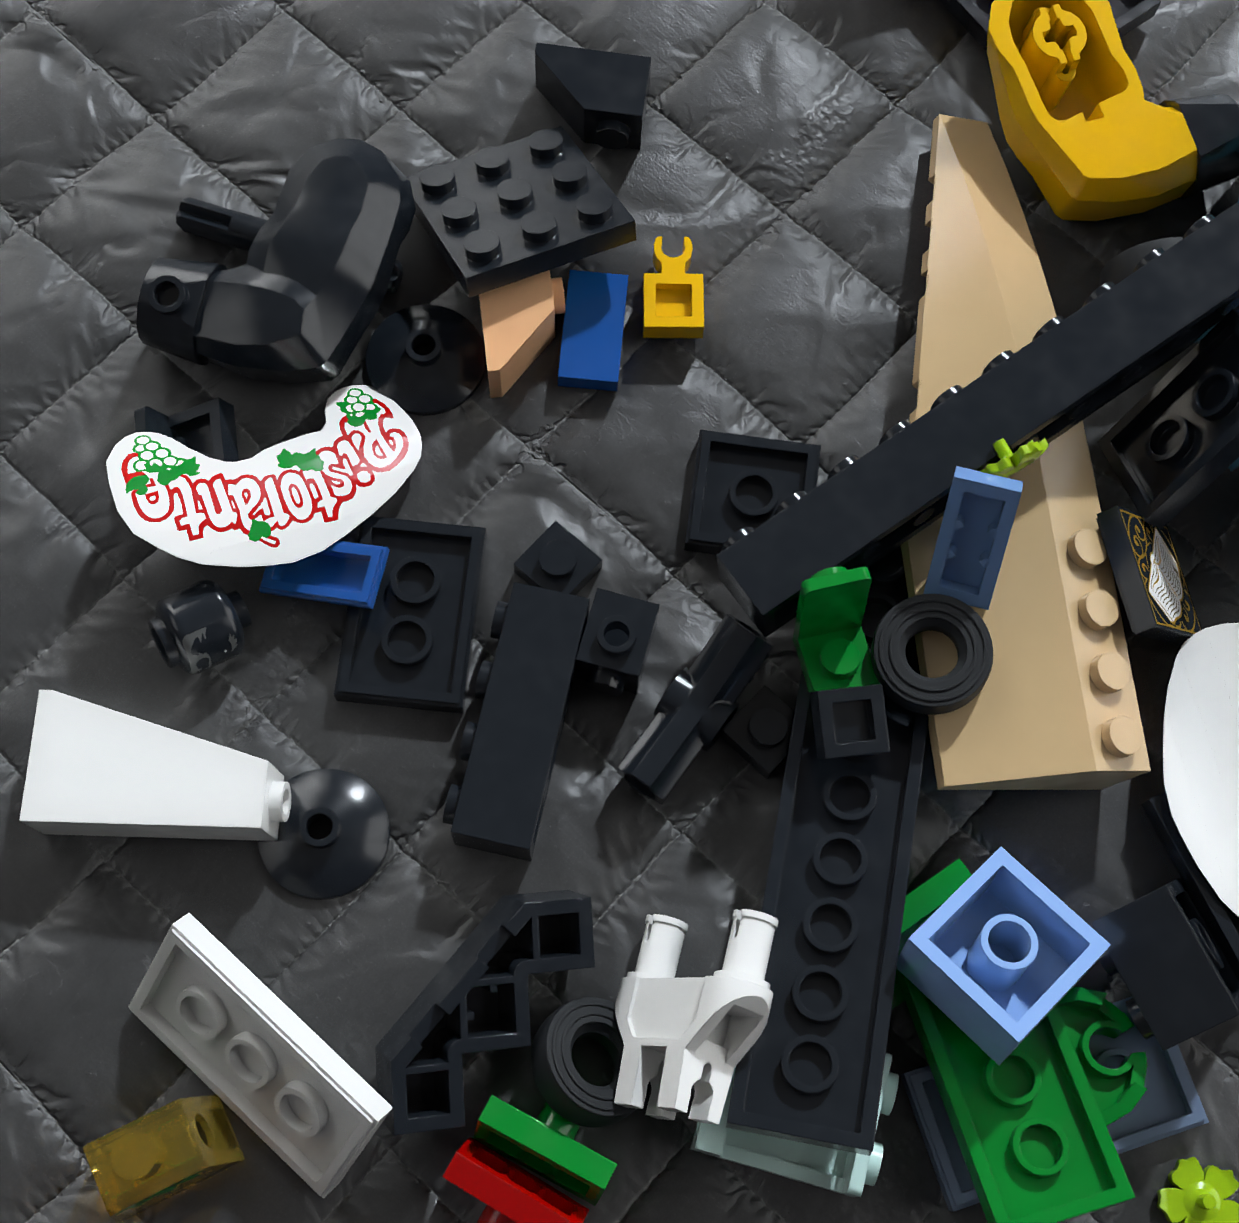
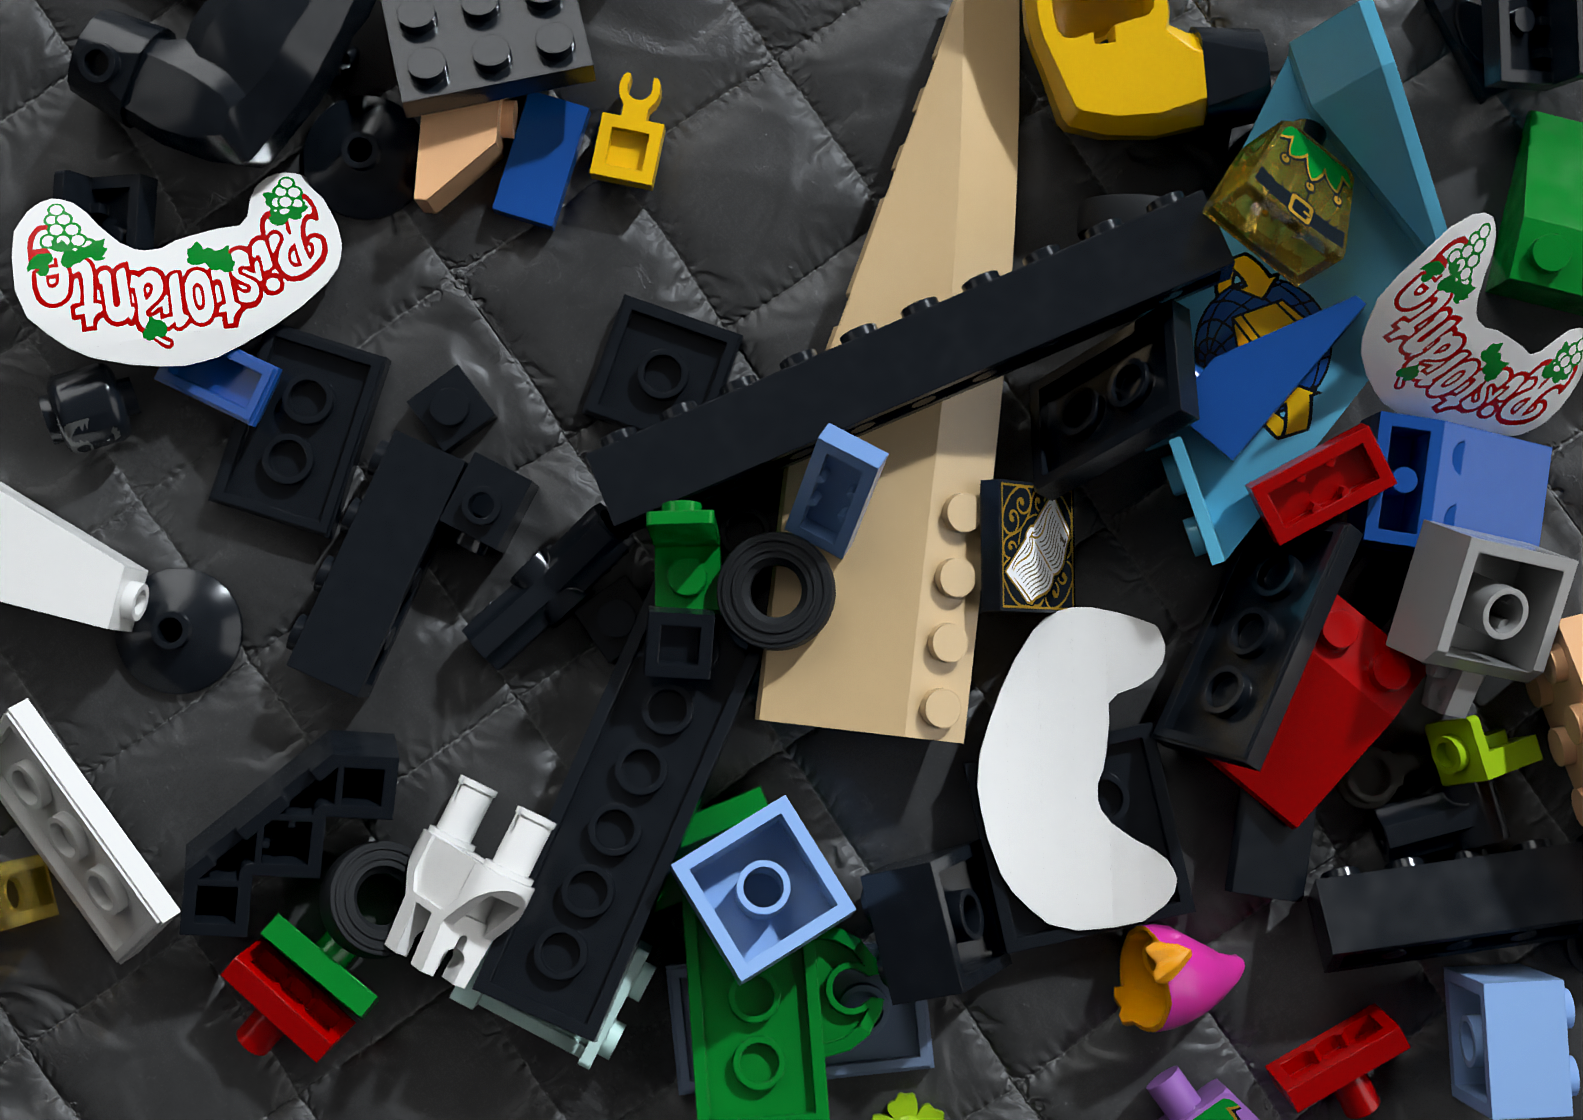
camera: 15 degrees right, 15 degrees up
lime plant [980,438,1049,478] -> none

